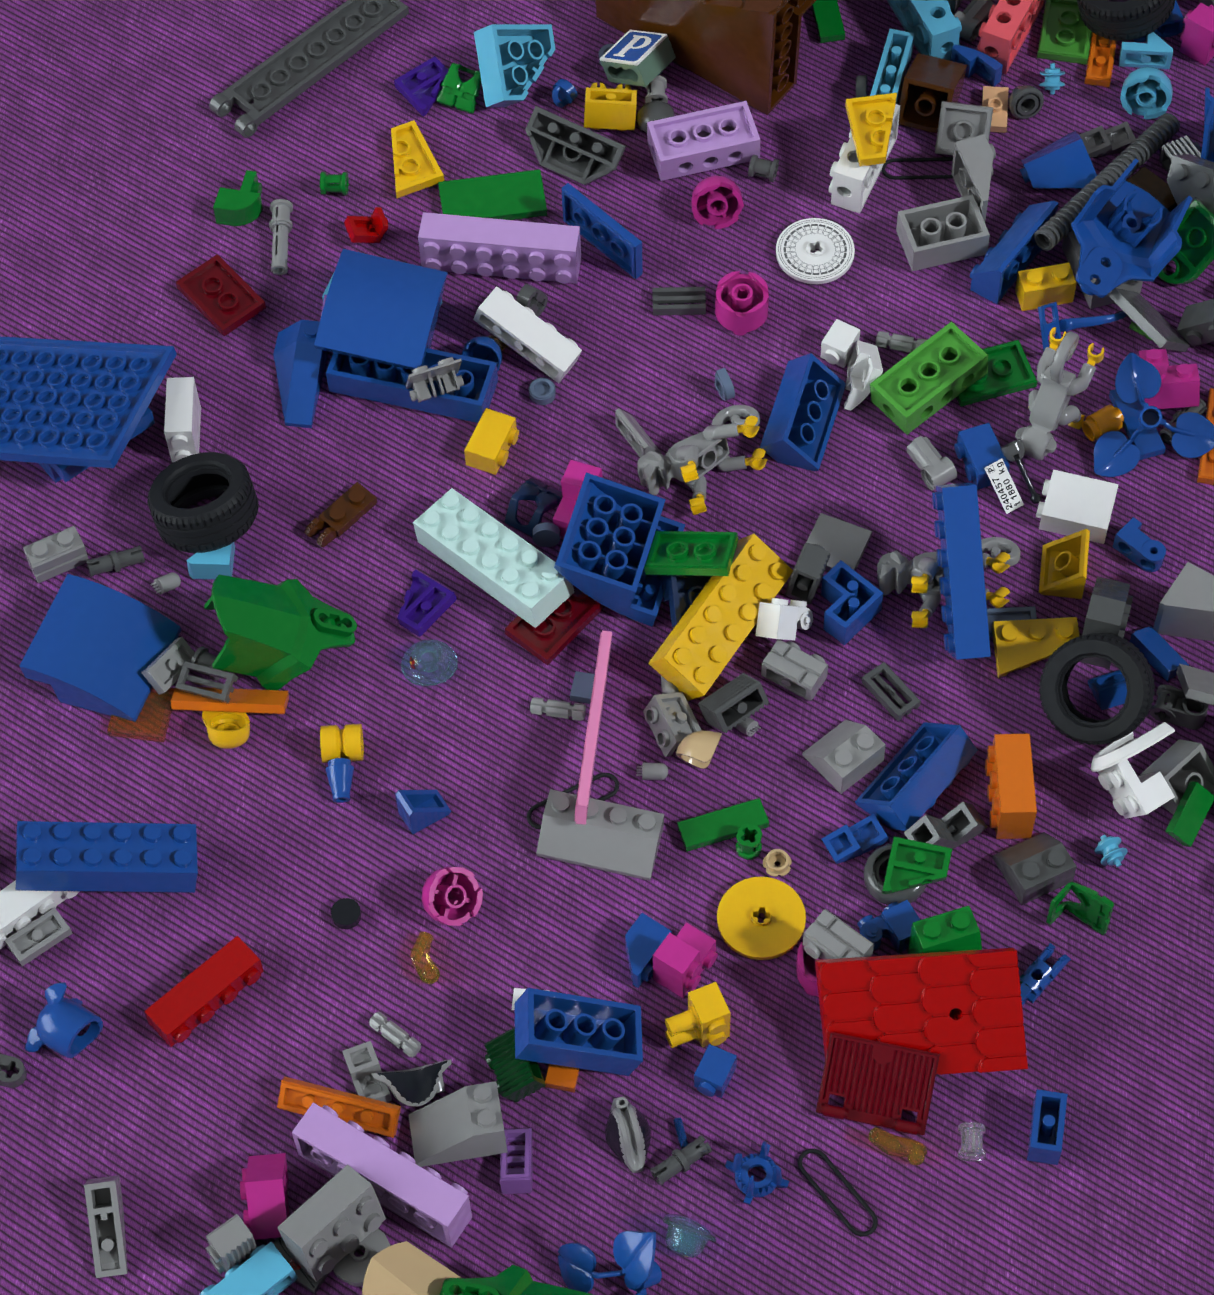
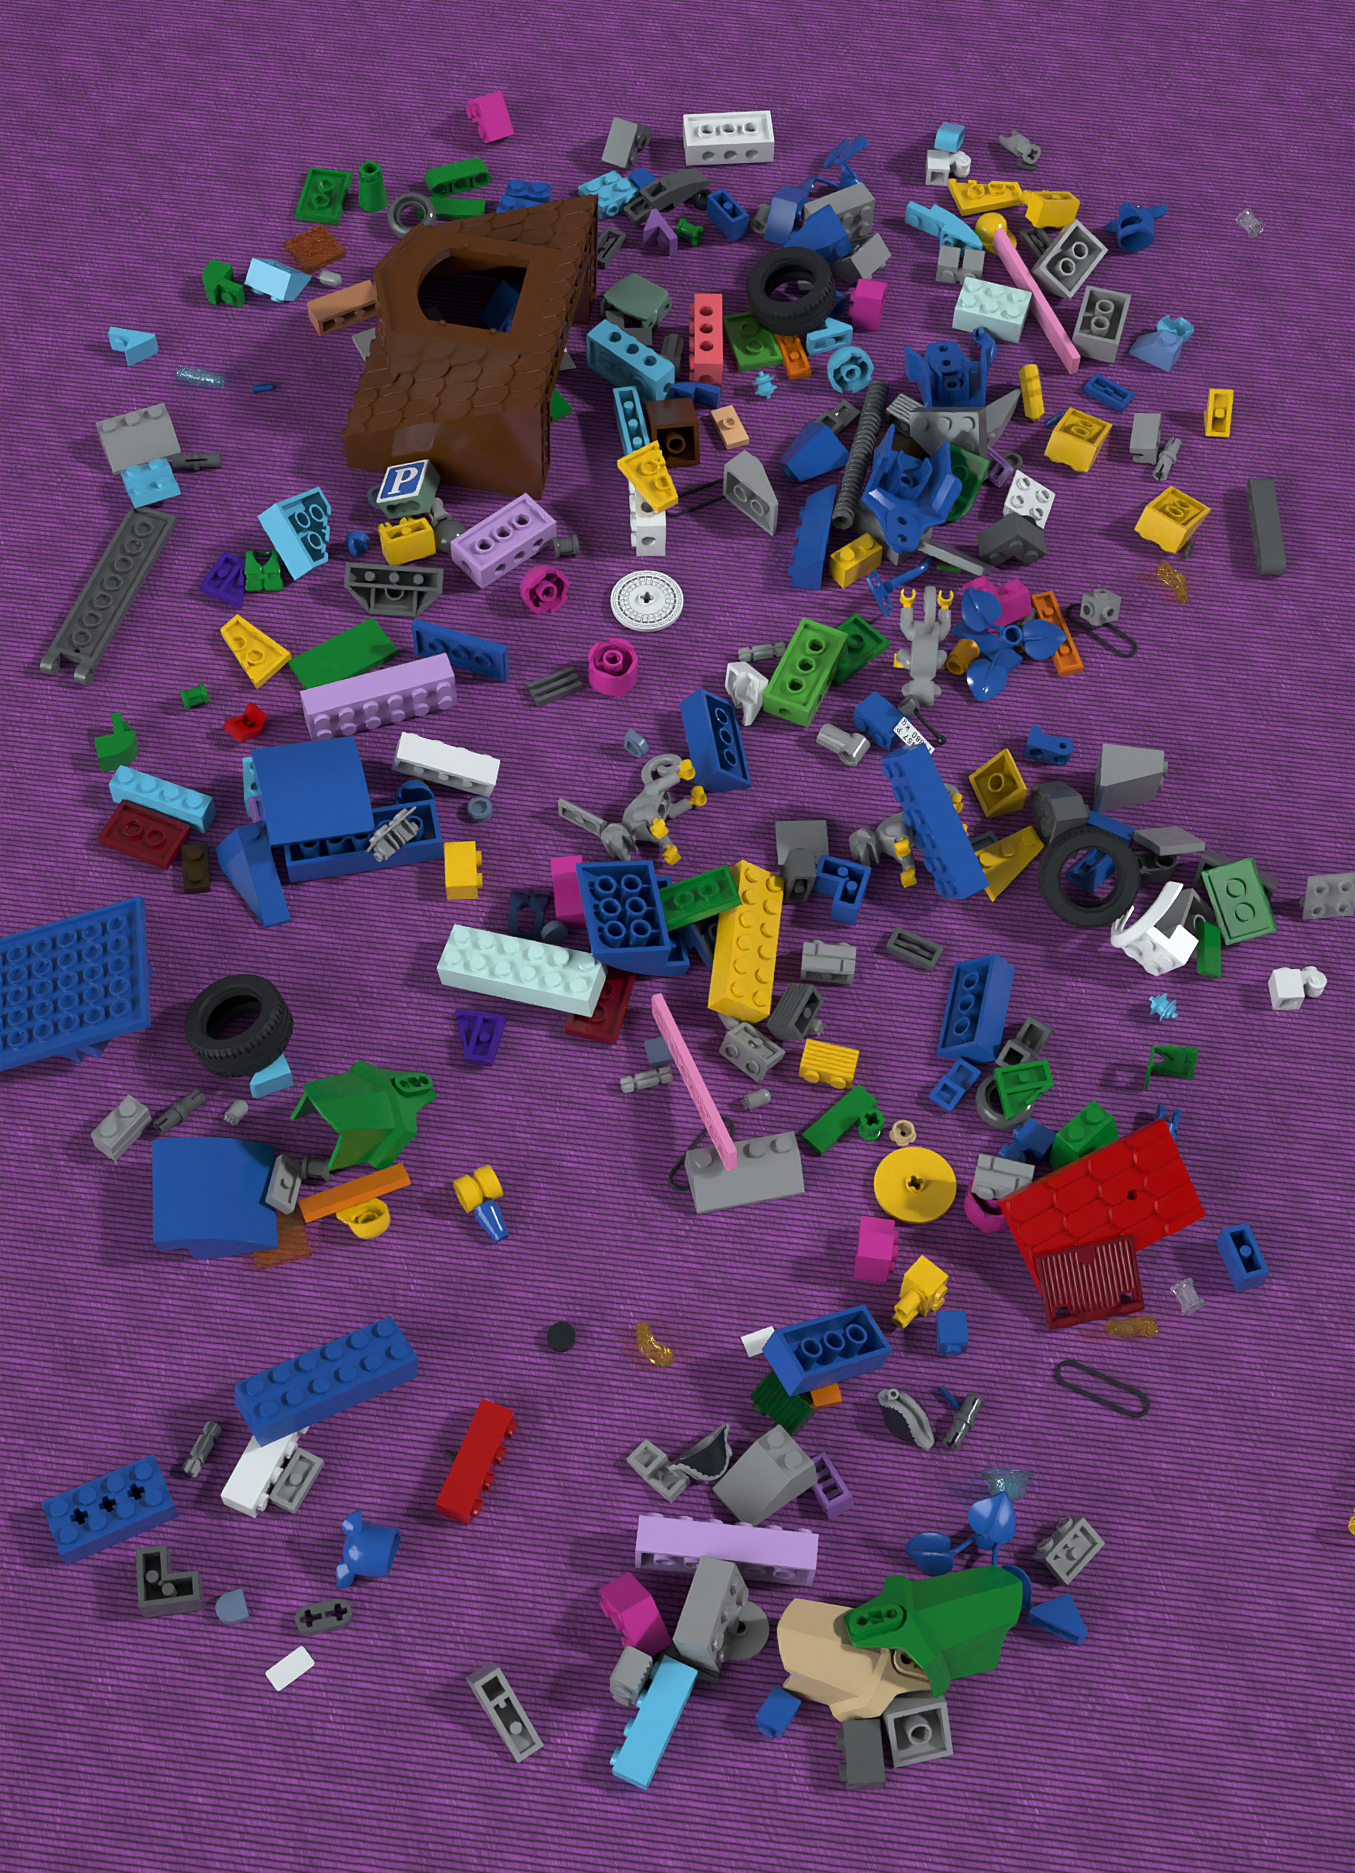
camera: 30 degrees left, 0 degrees up
white brick [164,377,201,462] -> none
dark grey tile [175,661,238,704] -> none
light grey pin [269,199,293,275] -> none
orange tile [277,1077,401,1138] -> none
reddish brown hinge [304,482,377,547] -> none
light grey axle [369,1012,421,1058] -> none
blue slope [395,790,451,834] -> none
clear light blue hat [401,640,458,686] -> none
dark pink cylinder [422,866,483,926] -> none
dark grey beam [516,284,548,317] -> none
blue slope [625,913,672,988] -> none
tan helmet [676,730,722,769] -> none
blue piece [725,1141,789,1205] -> none
white brick [755,598,813,641] -> none
light grey slope [802,720,886,794] -> none
white brick [820,319,860,368] -> none
dark grey tile [856,75,868,98] -> none
light grey brick [896,195,990,271] -> none
light grey tile [935,101,993,156] -> none
orange brick [985,733,1037,839] -> none
dark grey slope [992,832,1077,906] -> none
dark grey brick [1009,85,1044,120] -> none
white brick [1036,469,1119,544] -> none
none -> medium azure brick [109,765,217,834]
none -> dark brown plate [182,843,211,895]
none -> yellow brick [799,1038,860,1089]

